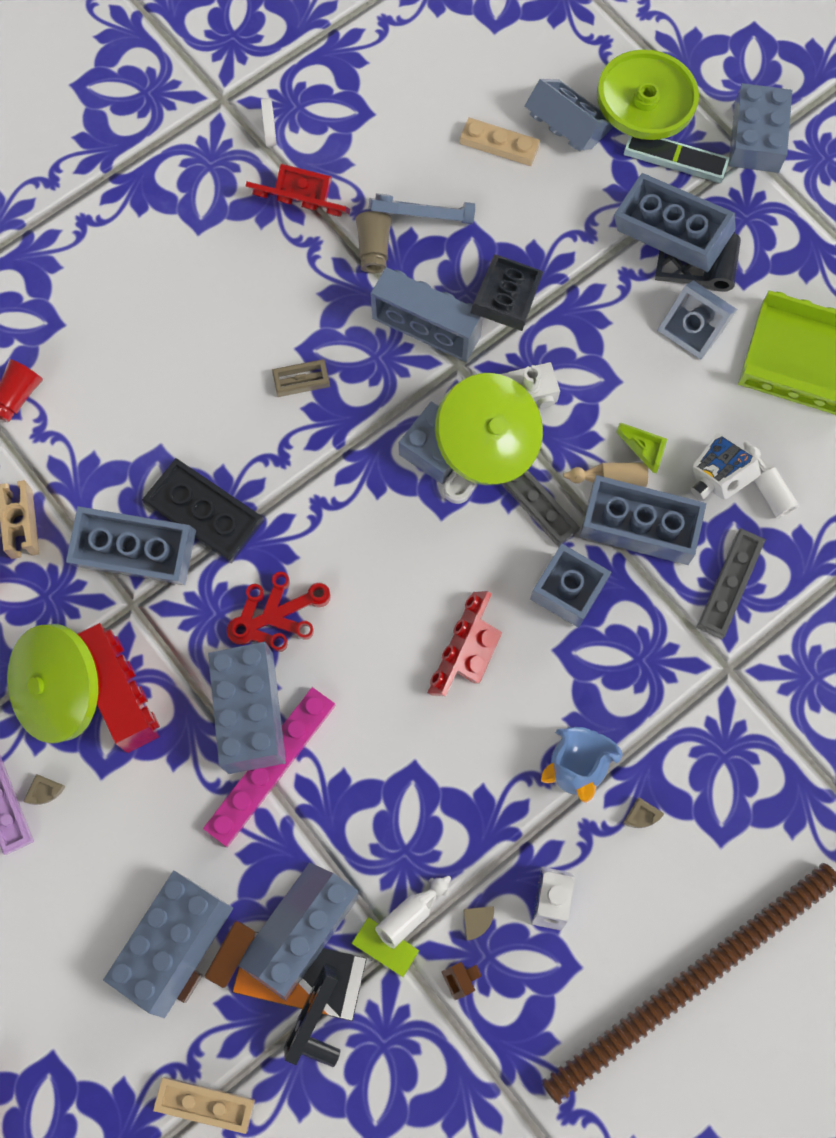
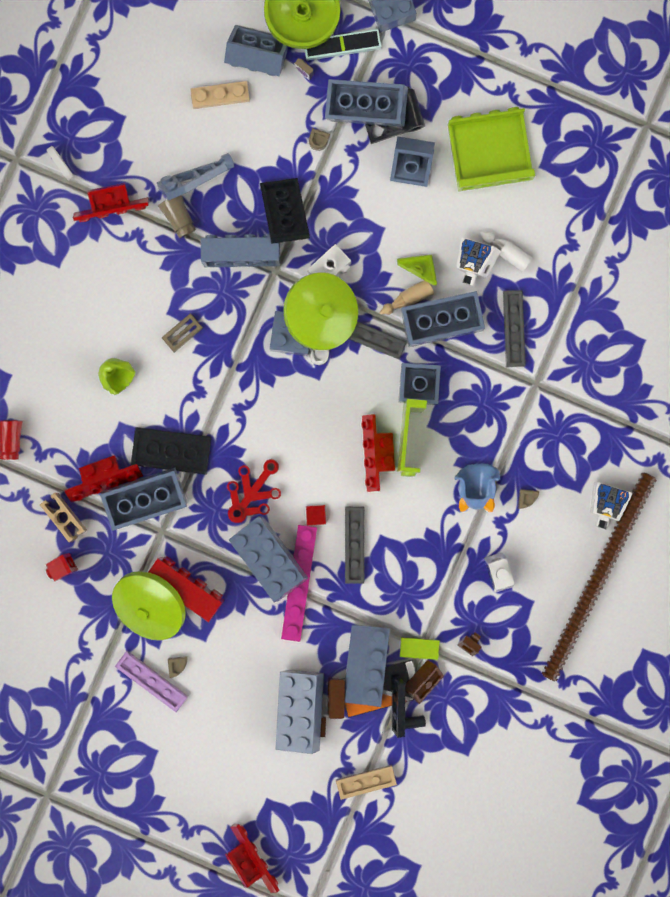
camera: 25 degrees left, 15 degrees up
white wheel [375,876,451,949] -> none
dark tan tile [464,906,494,941] -> none
none -> red bracket [64,455,143,502]
none -> lime hair [98,358,135,395]
none -> dark tan tile [294,58,314,80]
none -> red slope [306,505,326,526]
none -> dark tan tile [309,128,330,151]
none -> dark grey tile [345,507,364,584]
none -> lime panel [397,399,427,477]
none -> reddish brown slope [405,660,444,704]
none -> torso [590,482,632,530]

